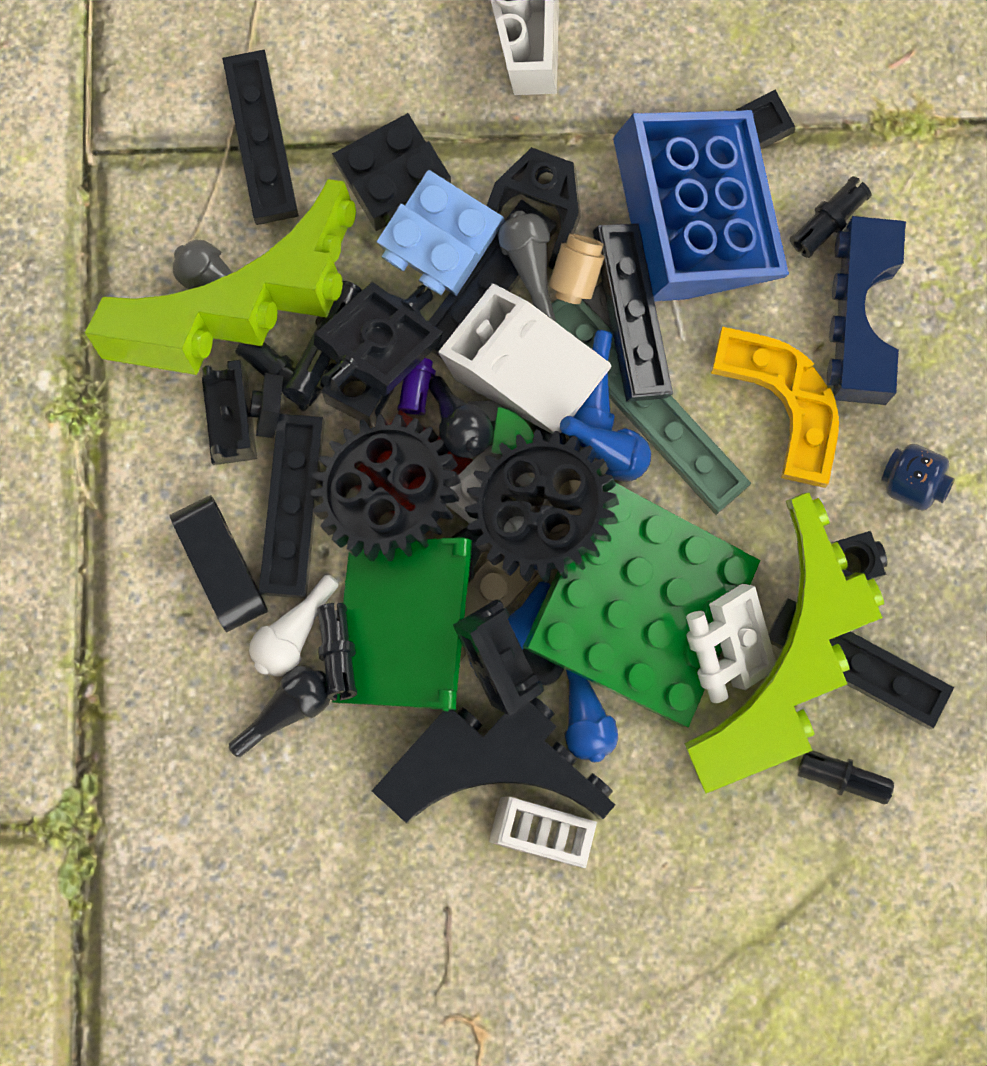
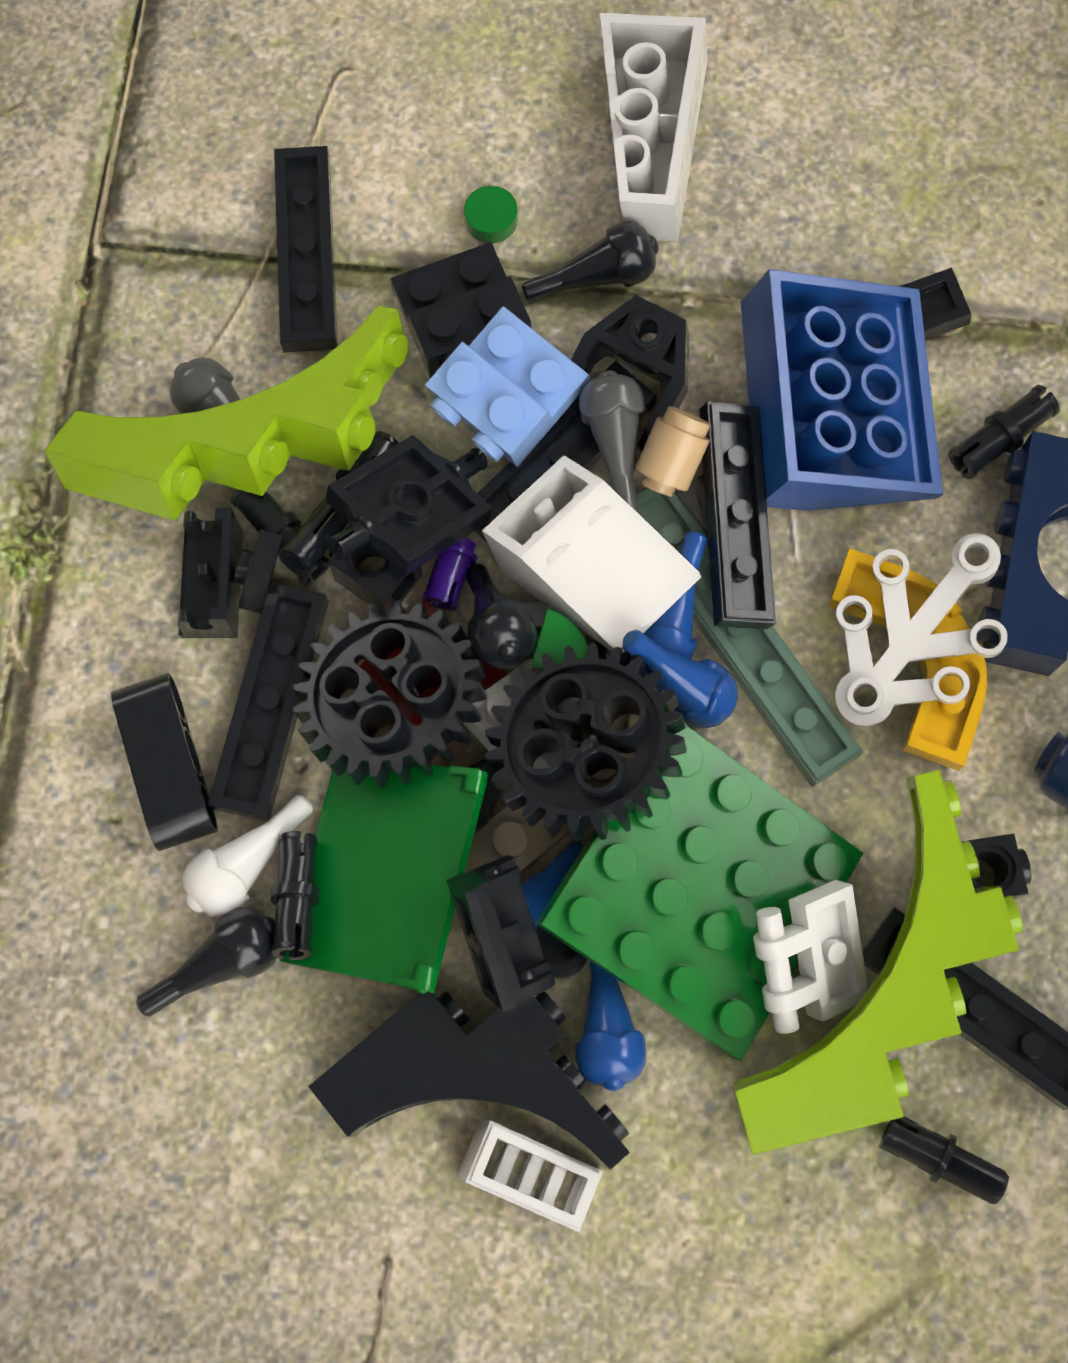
camera: 10 degrees right, 5 degrees down
none -> green tile [464,186,518,243]
none -> black piece [522,222,659,303]
none -> white plant [835,533,1007,727]

